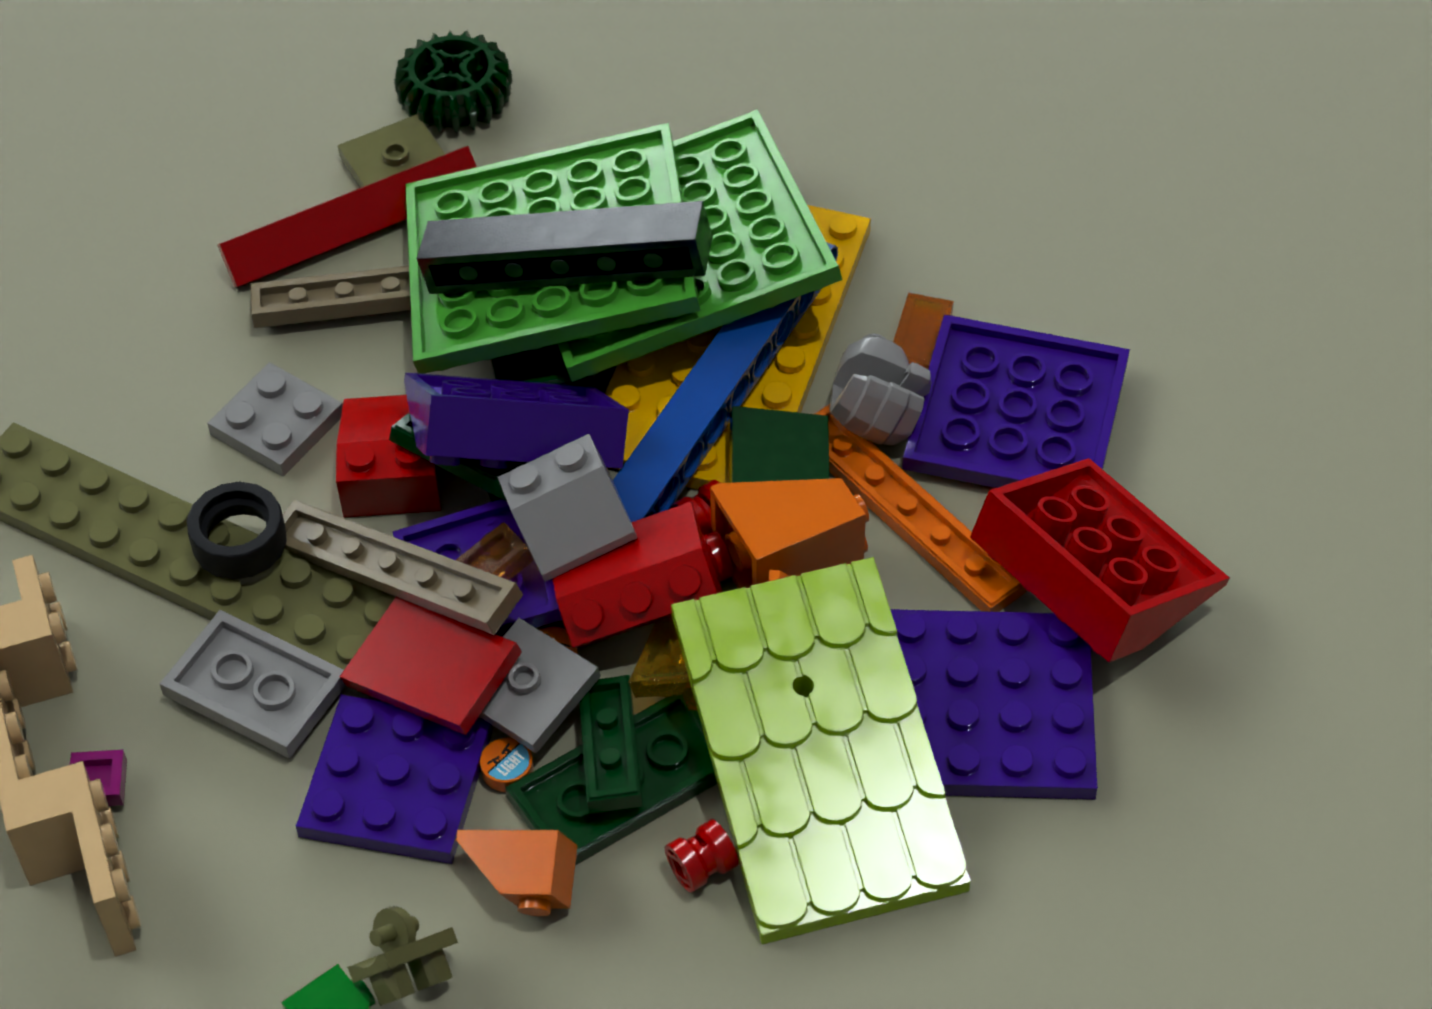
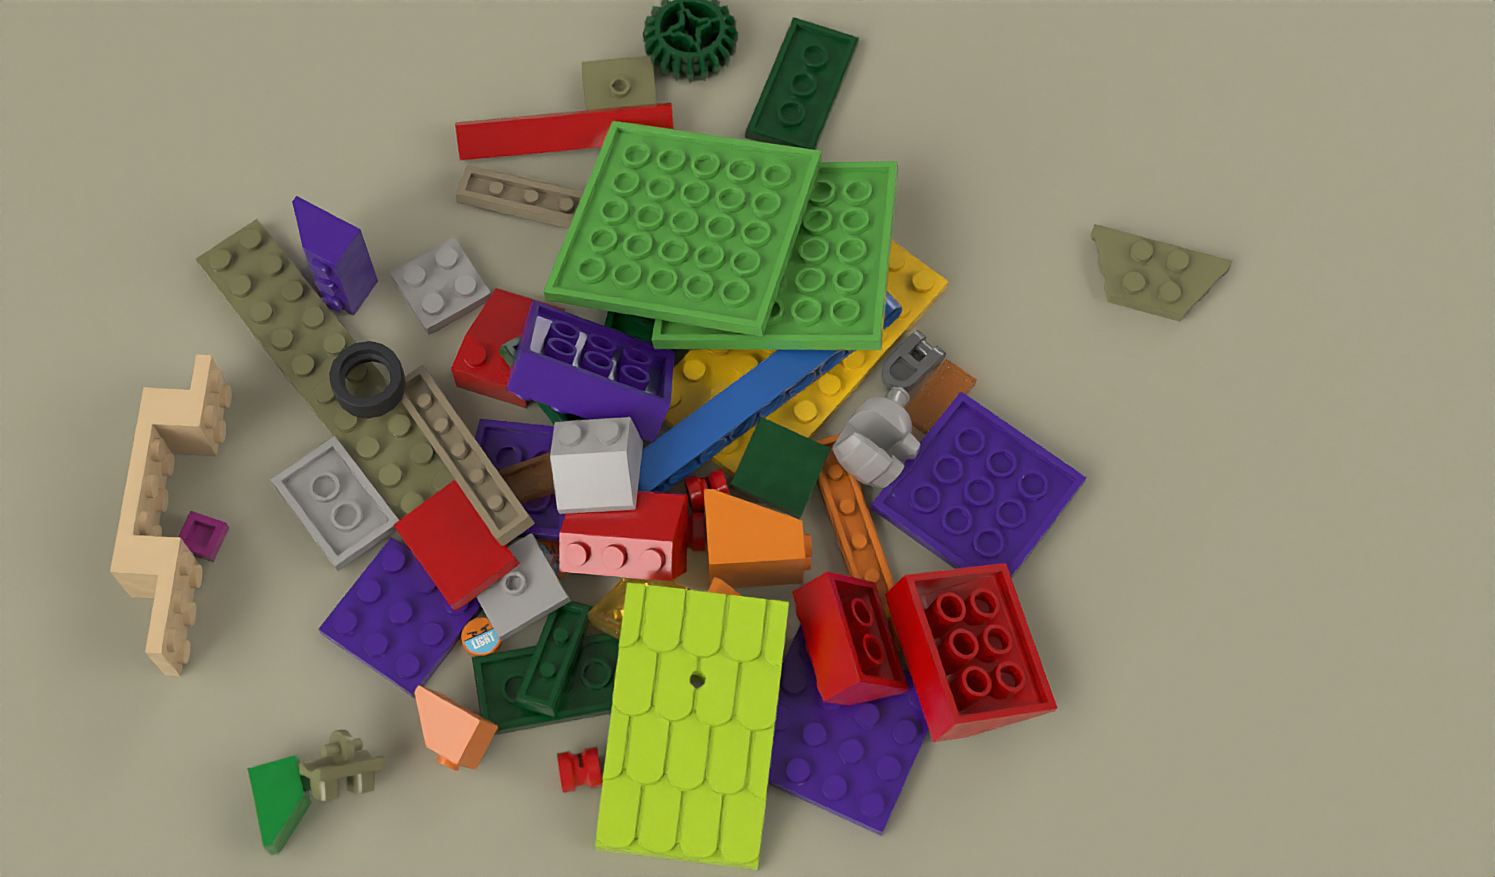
camera: 20 degrees right, 15 degrees up
brick [416,201,713,294] -> none
none -> dark purple slope [292,196,378,316]
none -> dark green tile [745,17,859,150]
none -> red slope [792,571,909,706]
none -> dark grey plate [881,330,946,392]
none -> olive wing [1091,224,1232,322]

